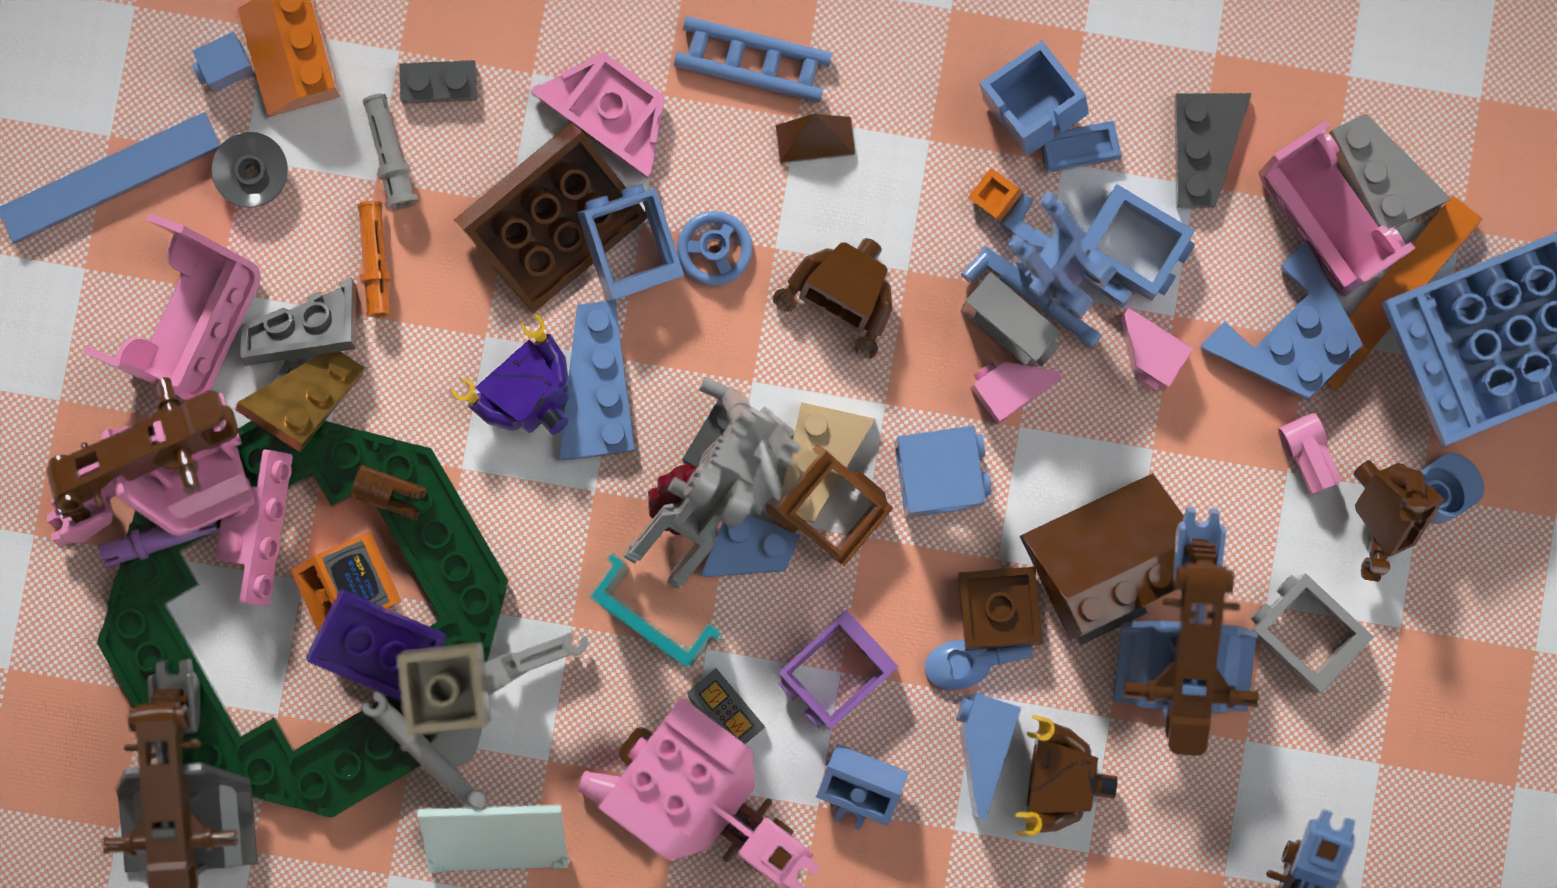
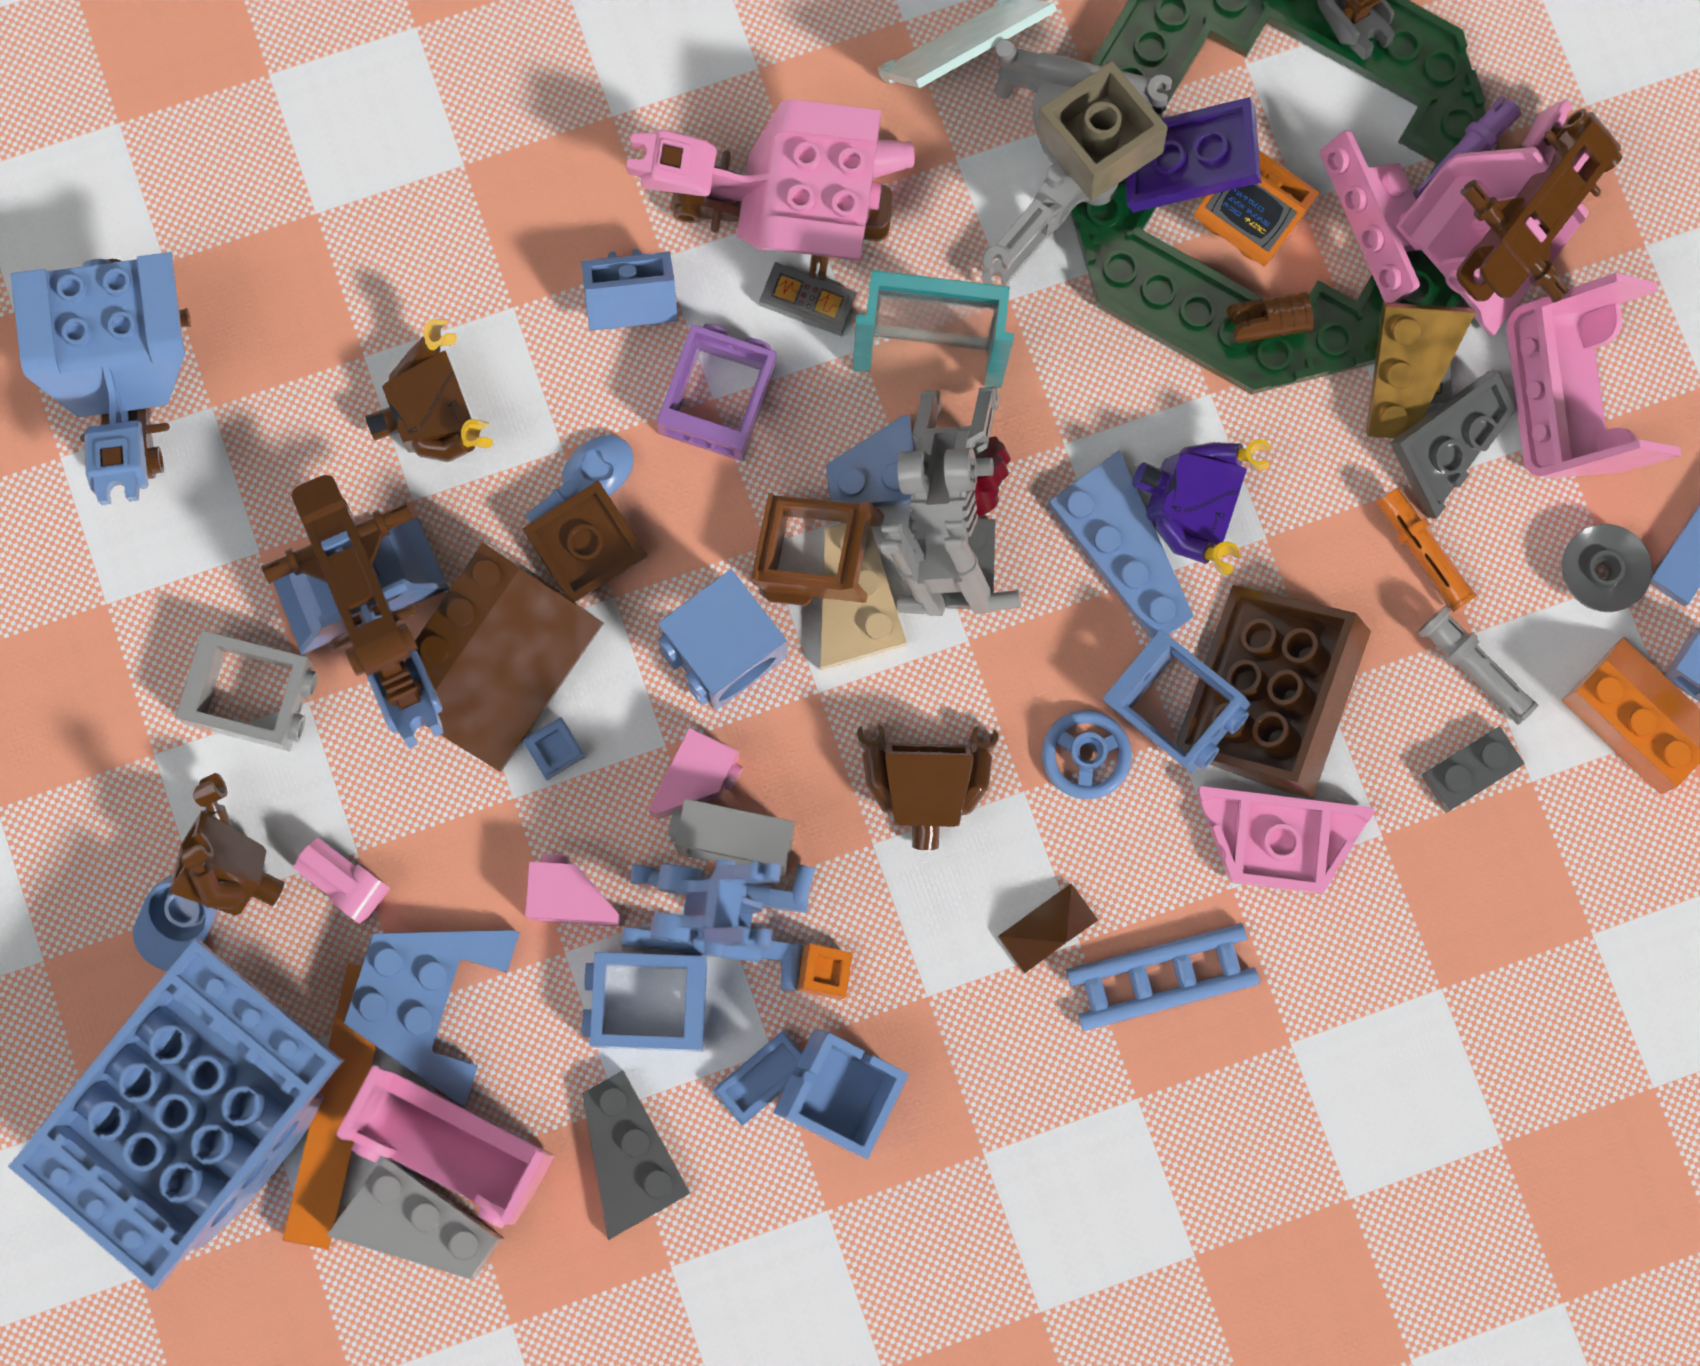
camera: 150 degrees right, 5 degrees down
medium blue slope [956,693,1021,820] -> none
none -> medium blue tile [522,717,585,780]

